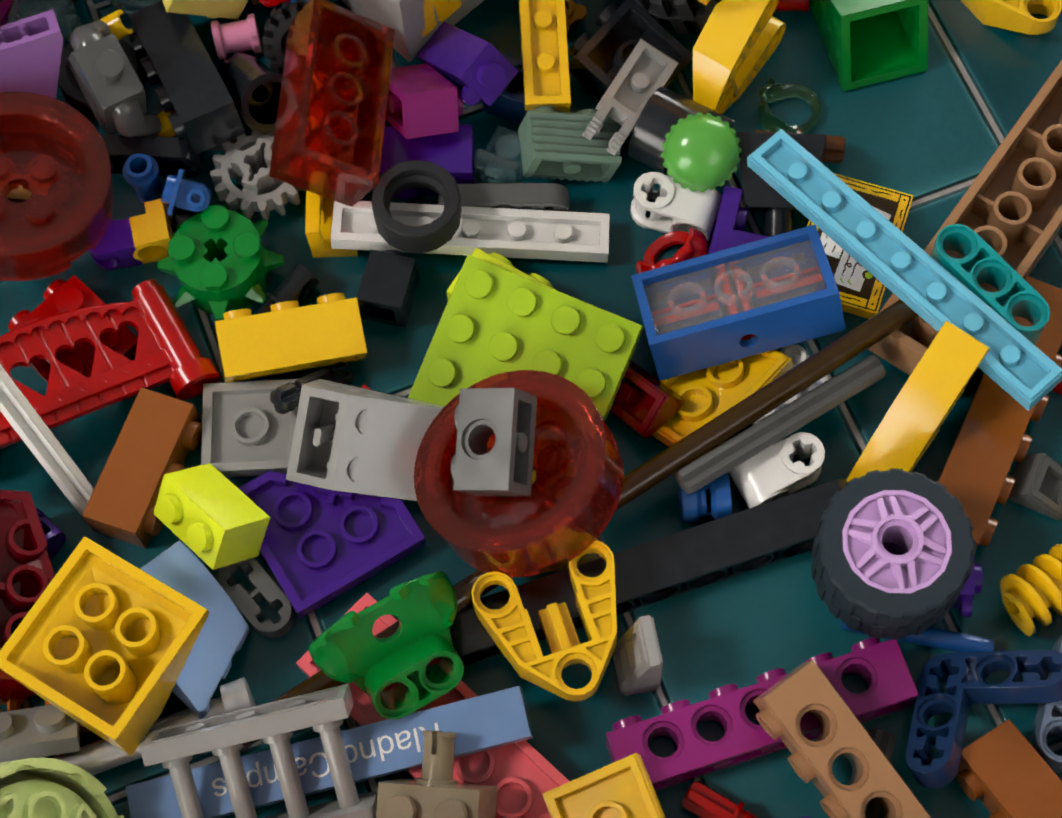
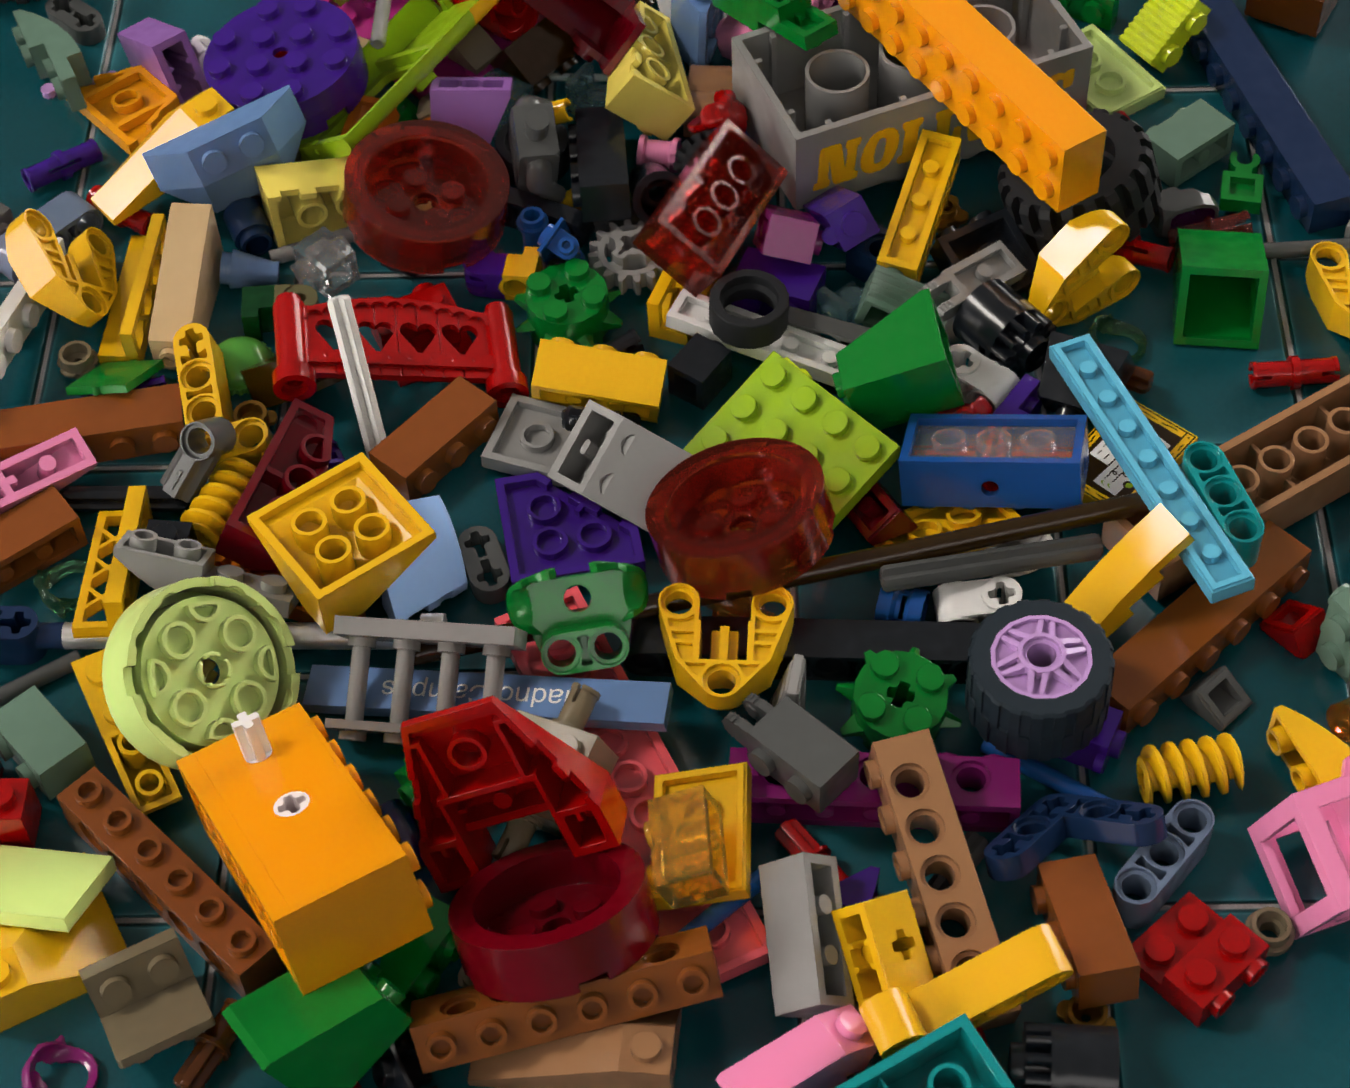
camera: 20 degrees right, 15 degrees down
neon yellow brick [153,463,270,570] -> none
brick [451,388,537,497] -> none
bright green hat [661,112,741,192] -> none
none -> dark grey hinge [721,693,859,814]
none -> green slope [832,288,965,430]
none -> green brick [835,647,962,750]
none -> red pin [1248,355,1340,390]

